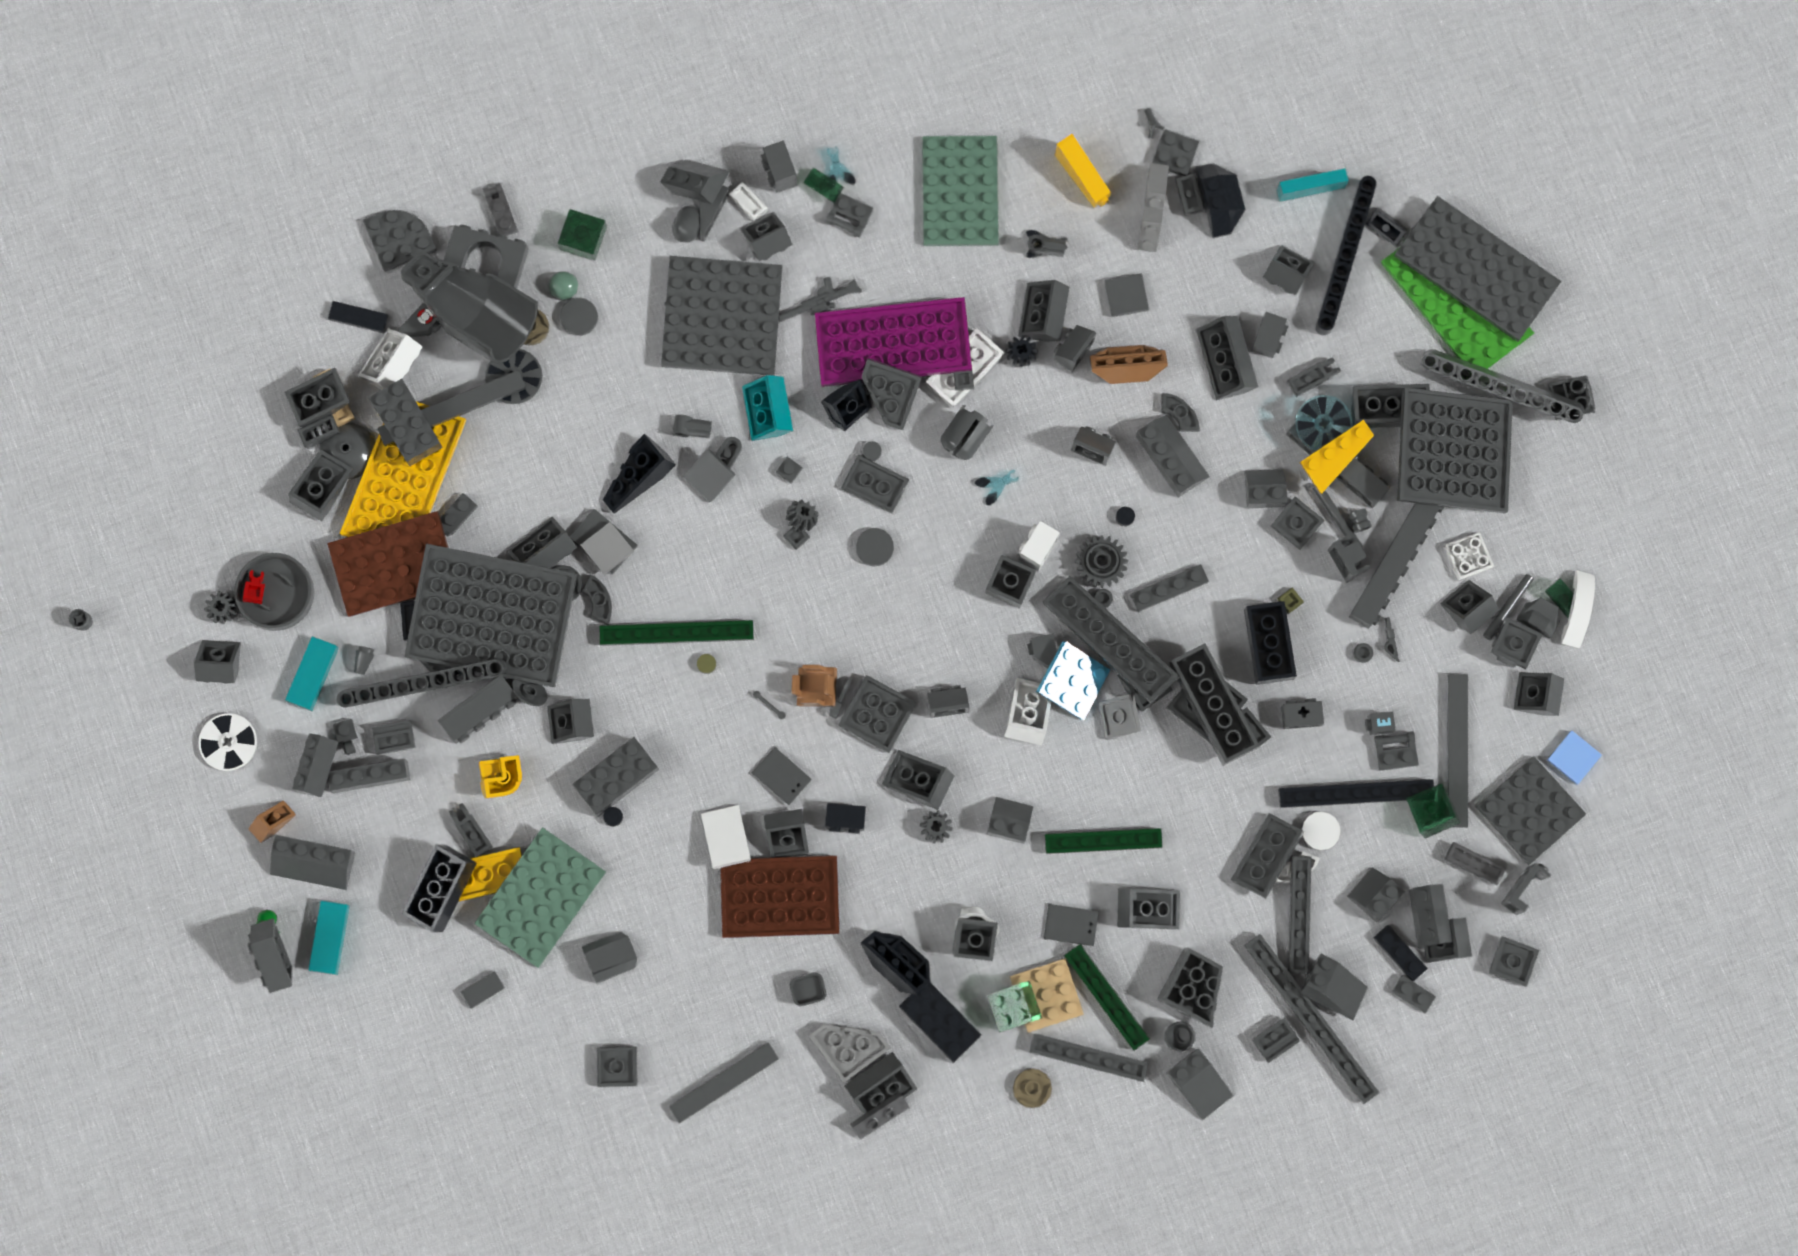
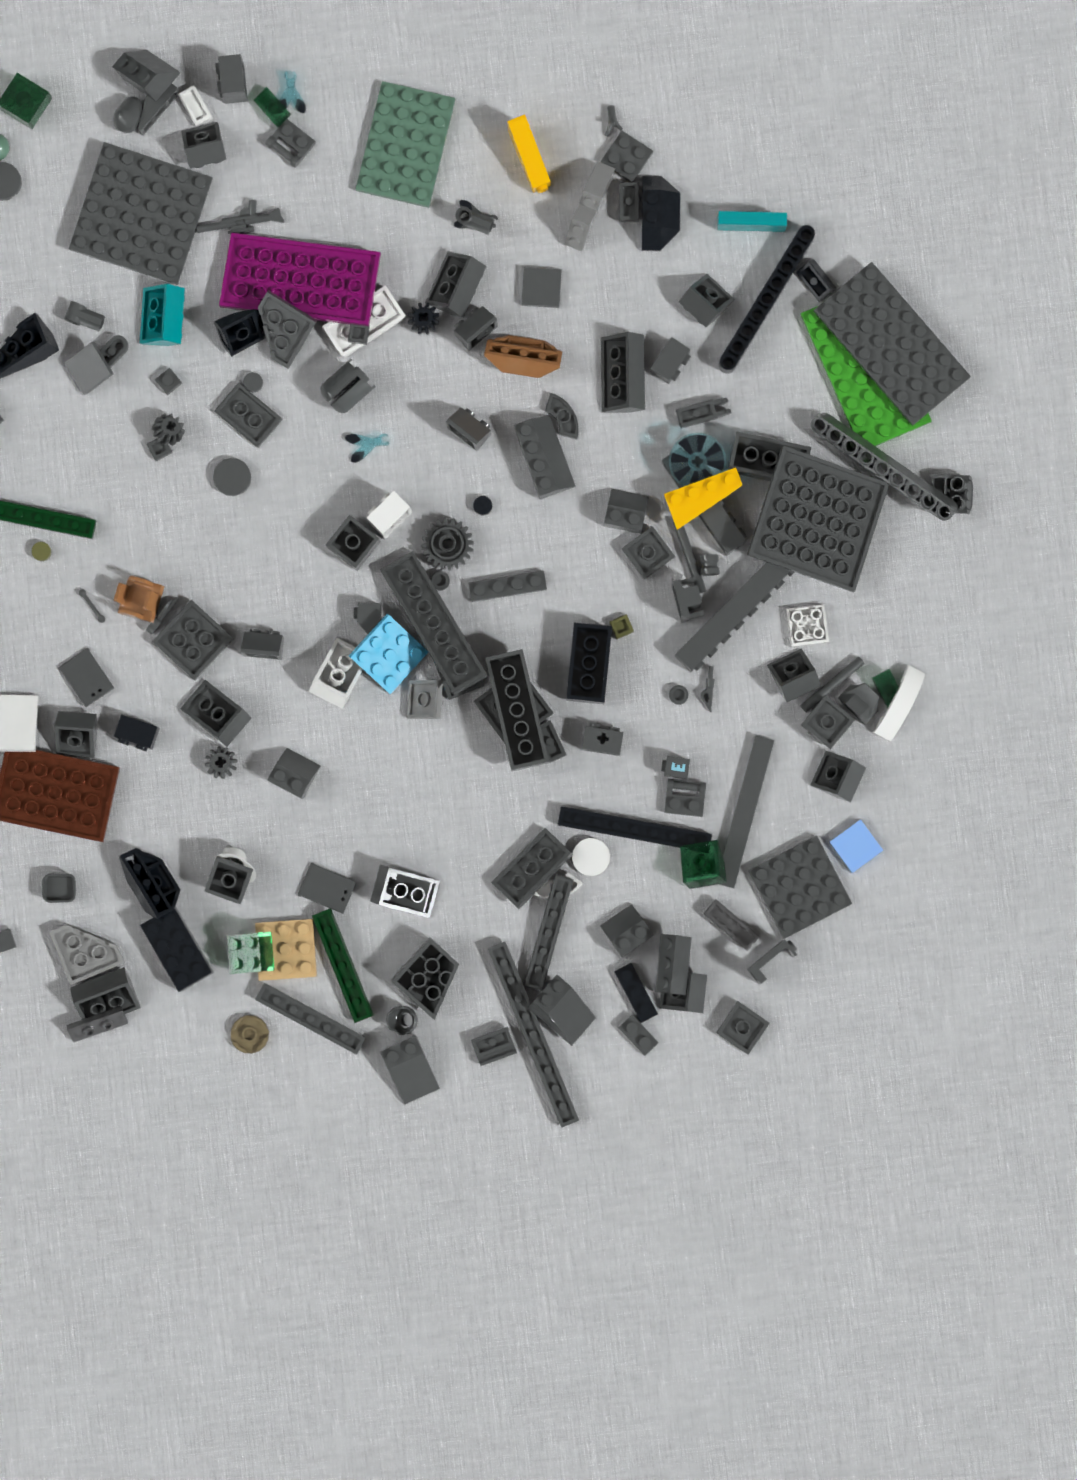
camera: 20 degrees right, 5 degrees up
dark green plate [1045,828,1163,854] -> none

